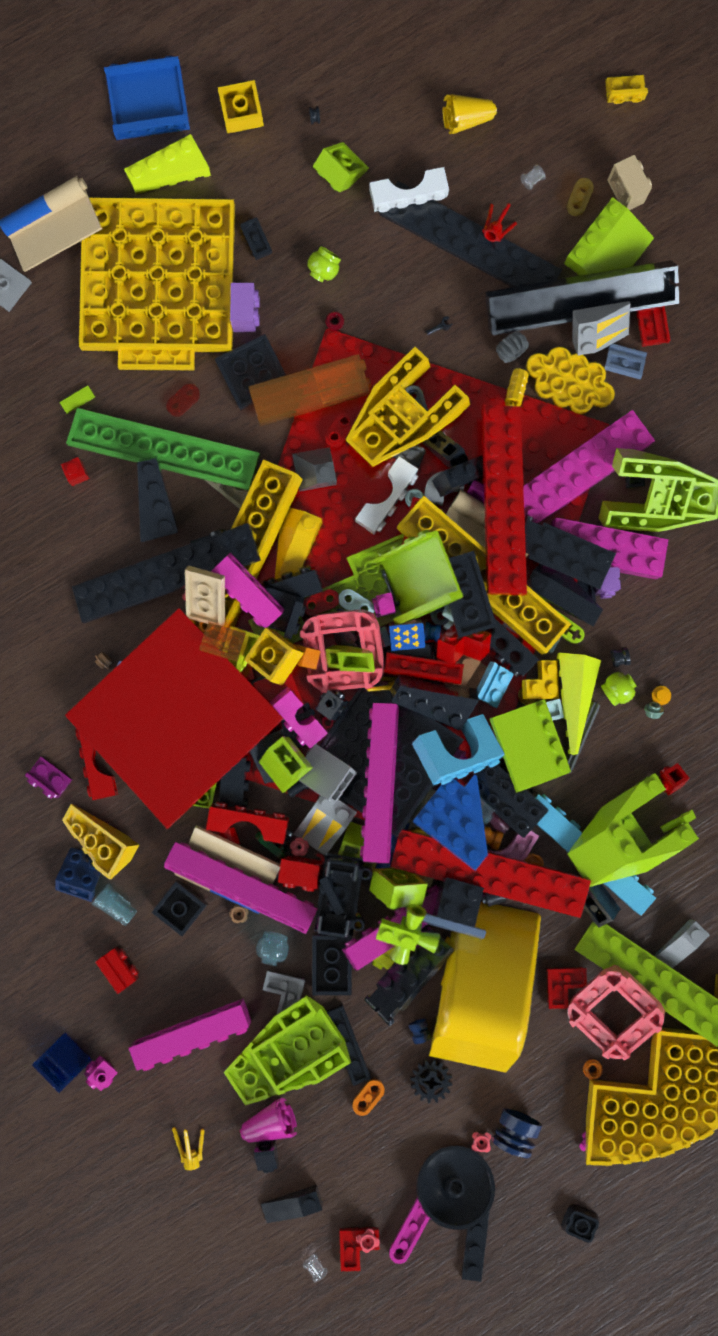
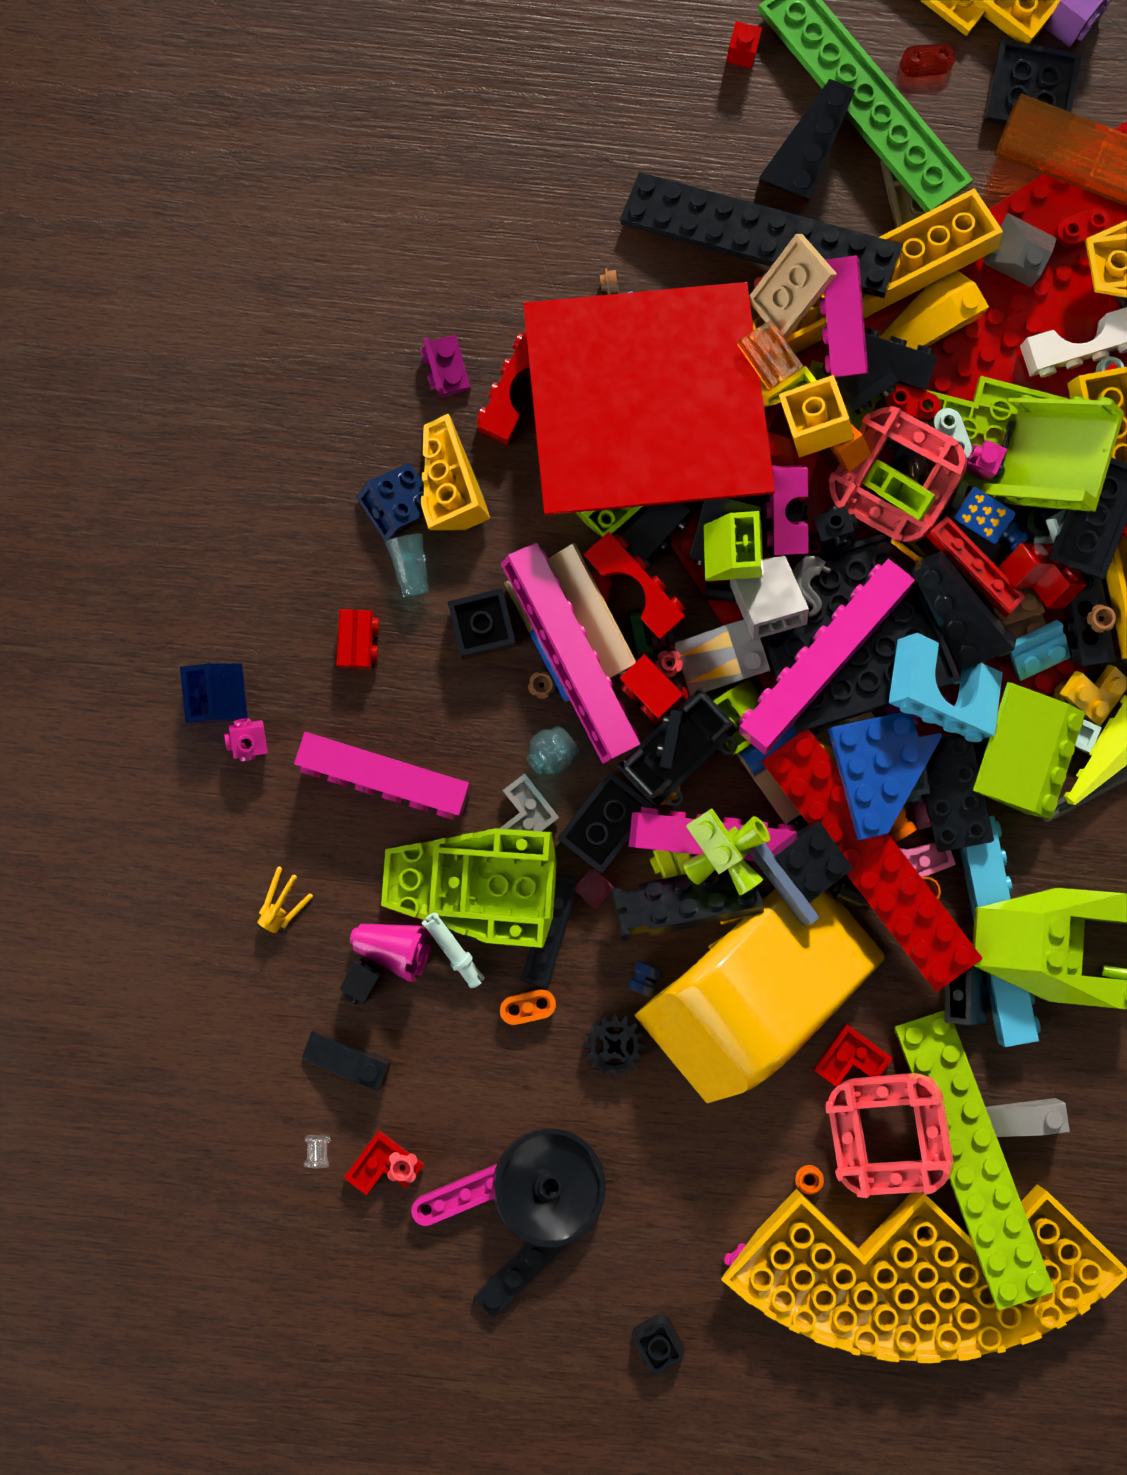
camera: 40 degrees right, 0 degrees up
lime brick [369,868,427,909] -> none
coral plate [471,1132,491,1153] -> none
dark blue wheel [492,1108,542,1158] -> none
none -> light aqua pin [422,913,485,988]
none -> clear pink plate [574,868,614,909]
none -> dark grey piece [792,556,831,618]
none -> medium nougat plate [1087,605,1116,633]

